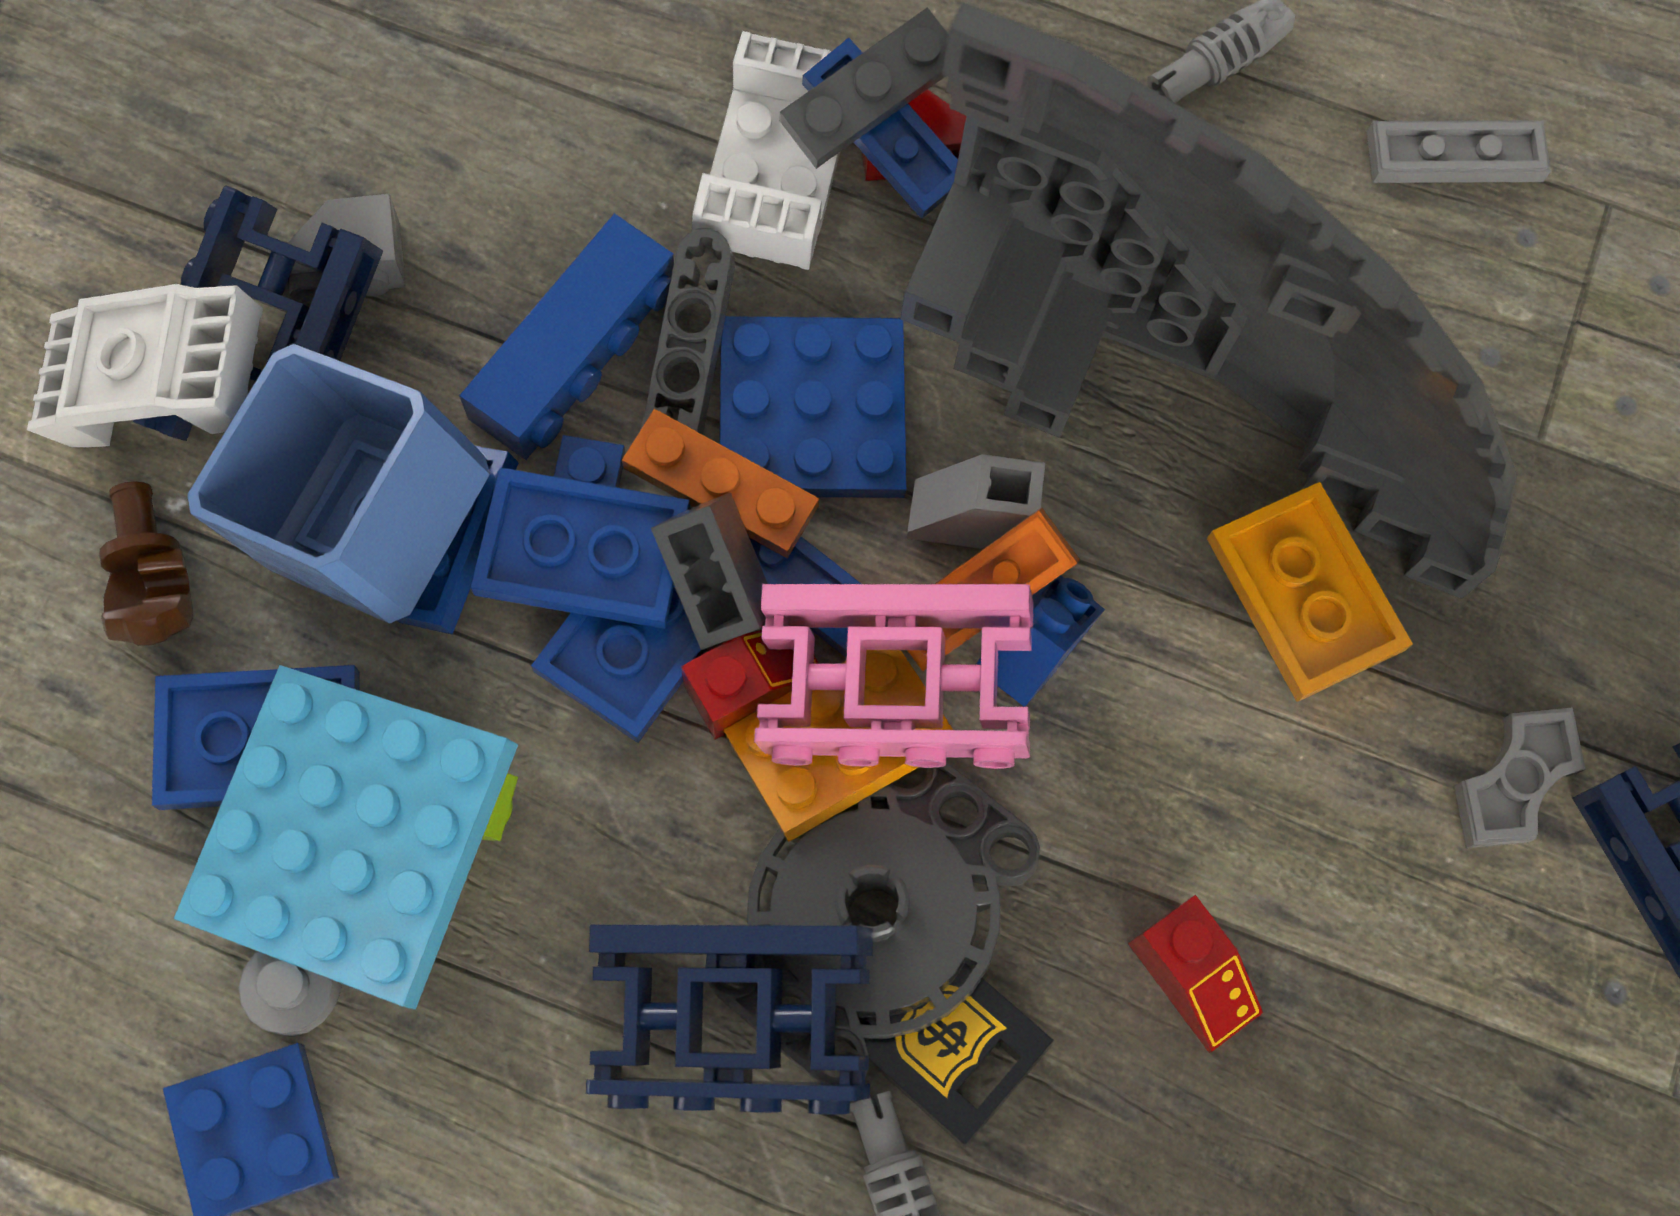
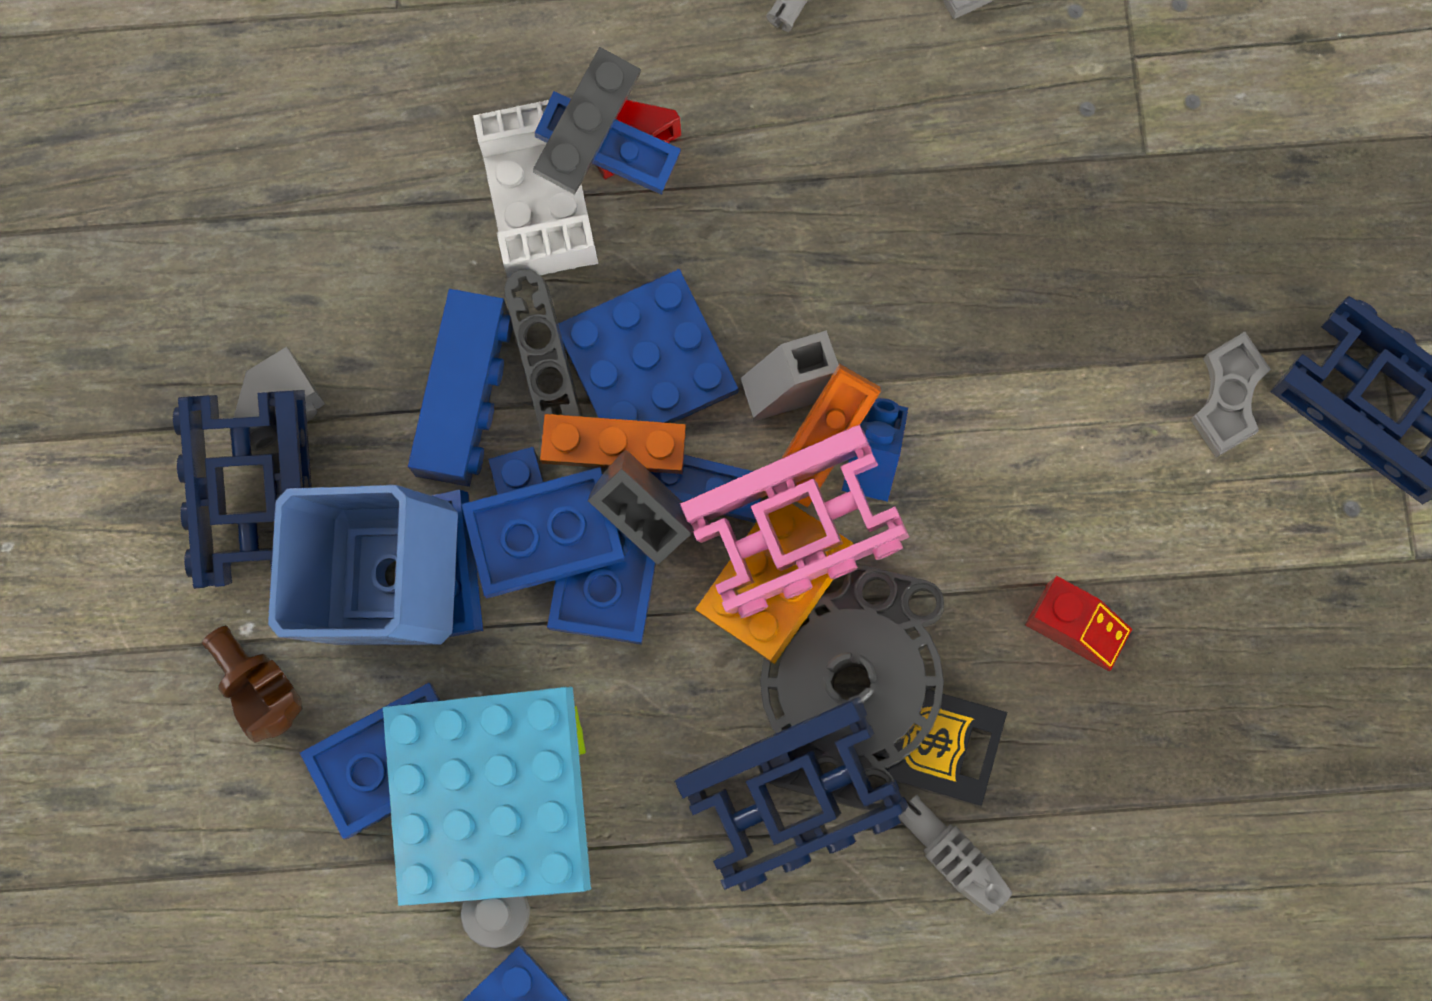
camera: 15 degrees left, 5 degrees up
white plate [27,284,263,447] -> none
red slope [681,630,818,740] -> none
dark grey panel [900,1,1517,599] -> none
light orange plate [1206,482,1413,702] -> none

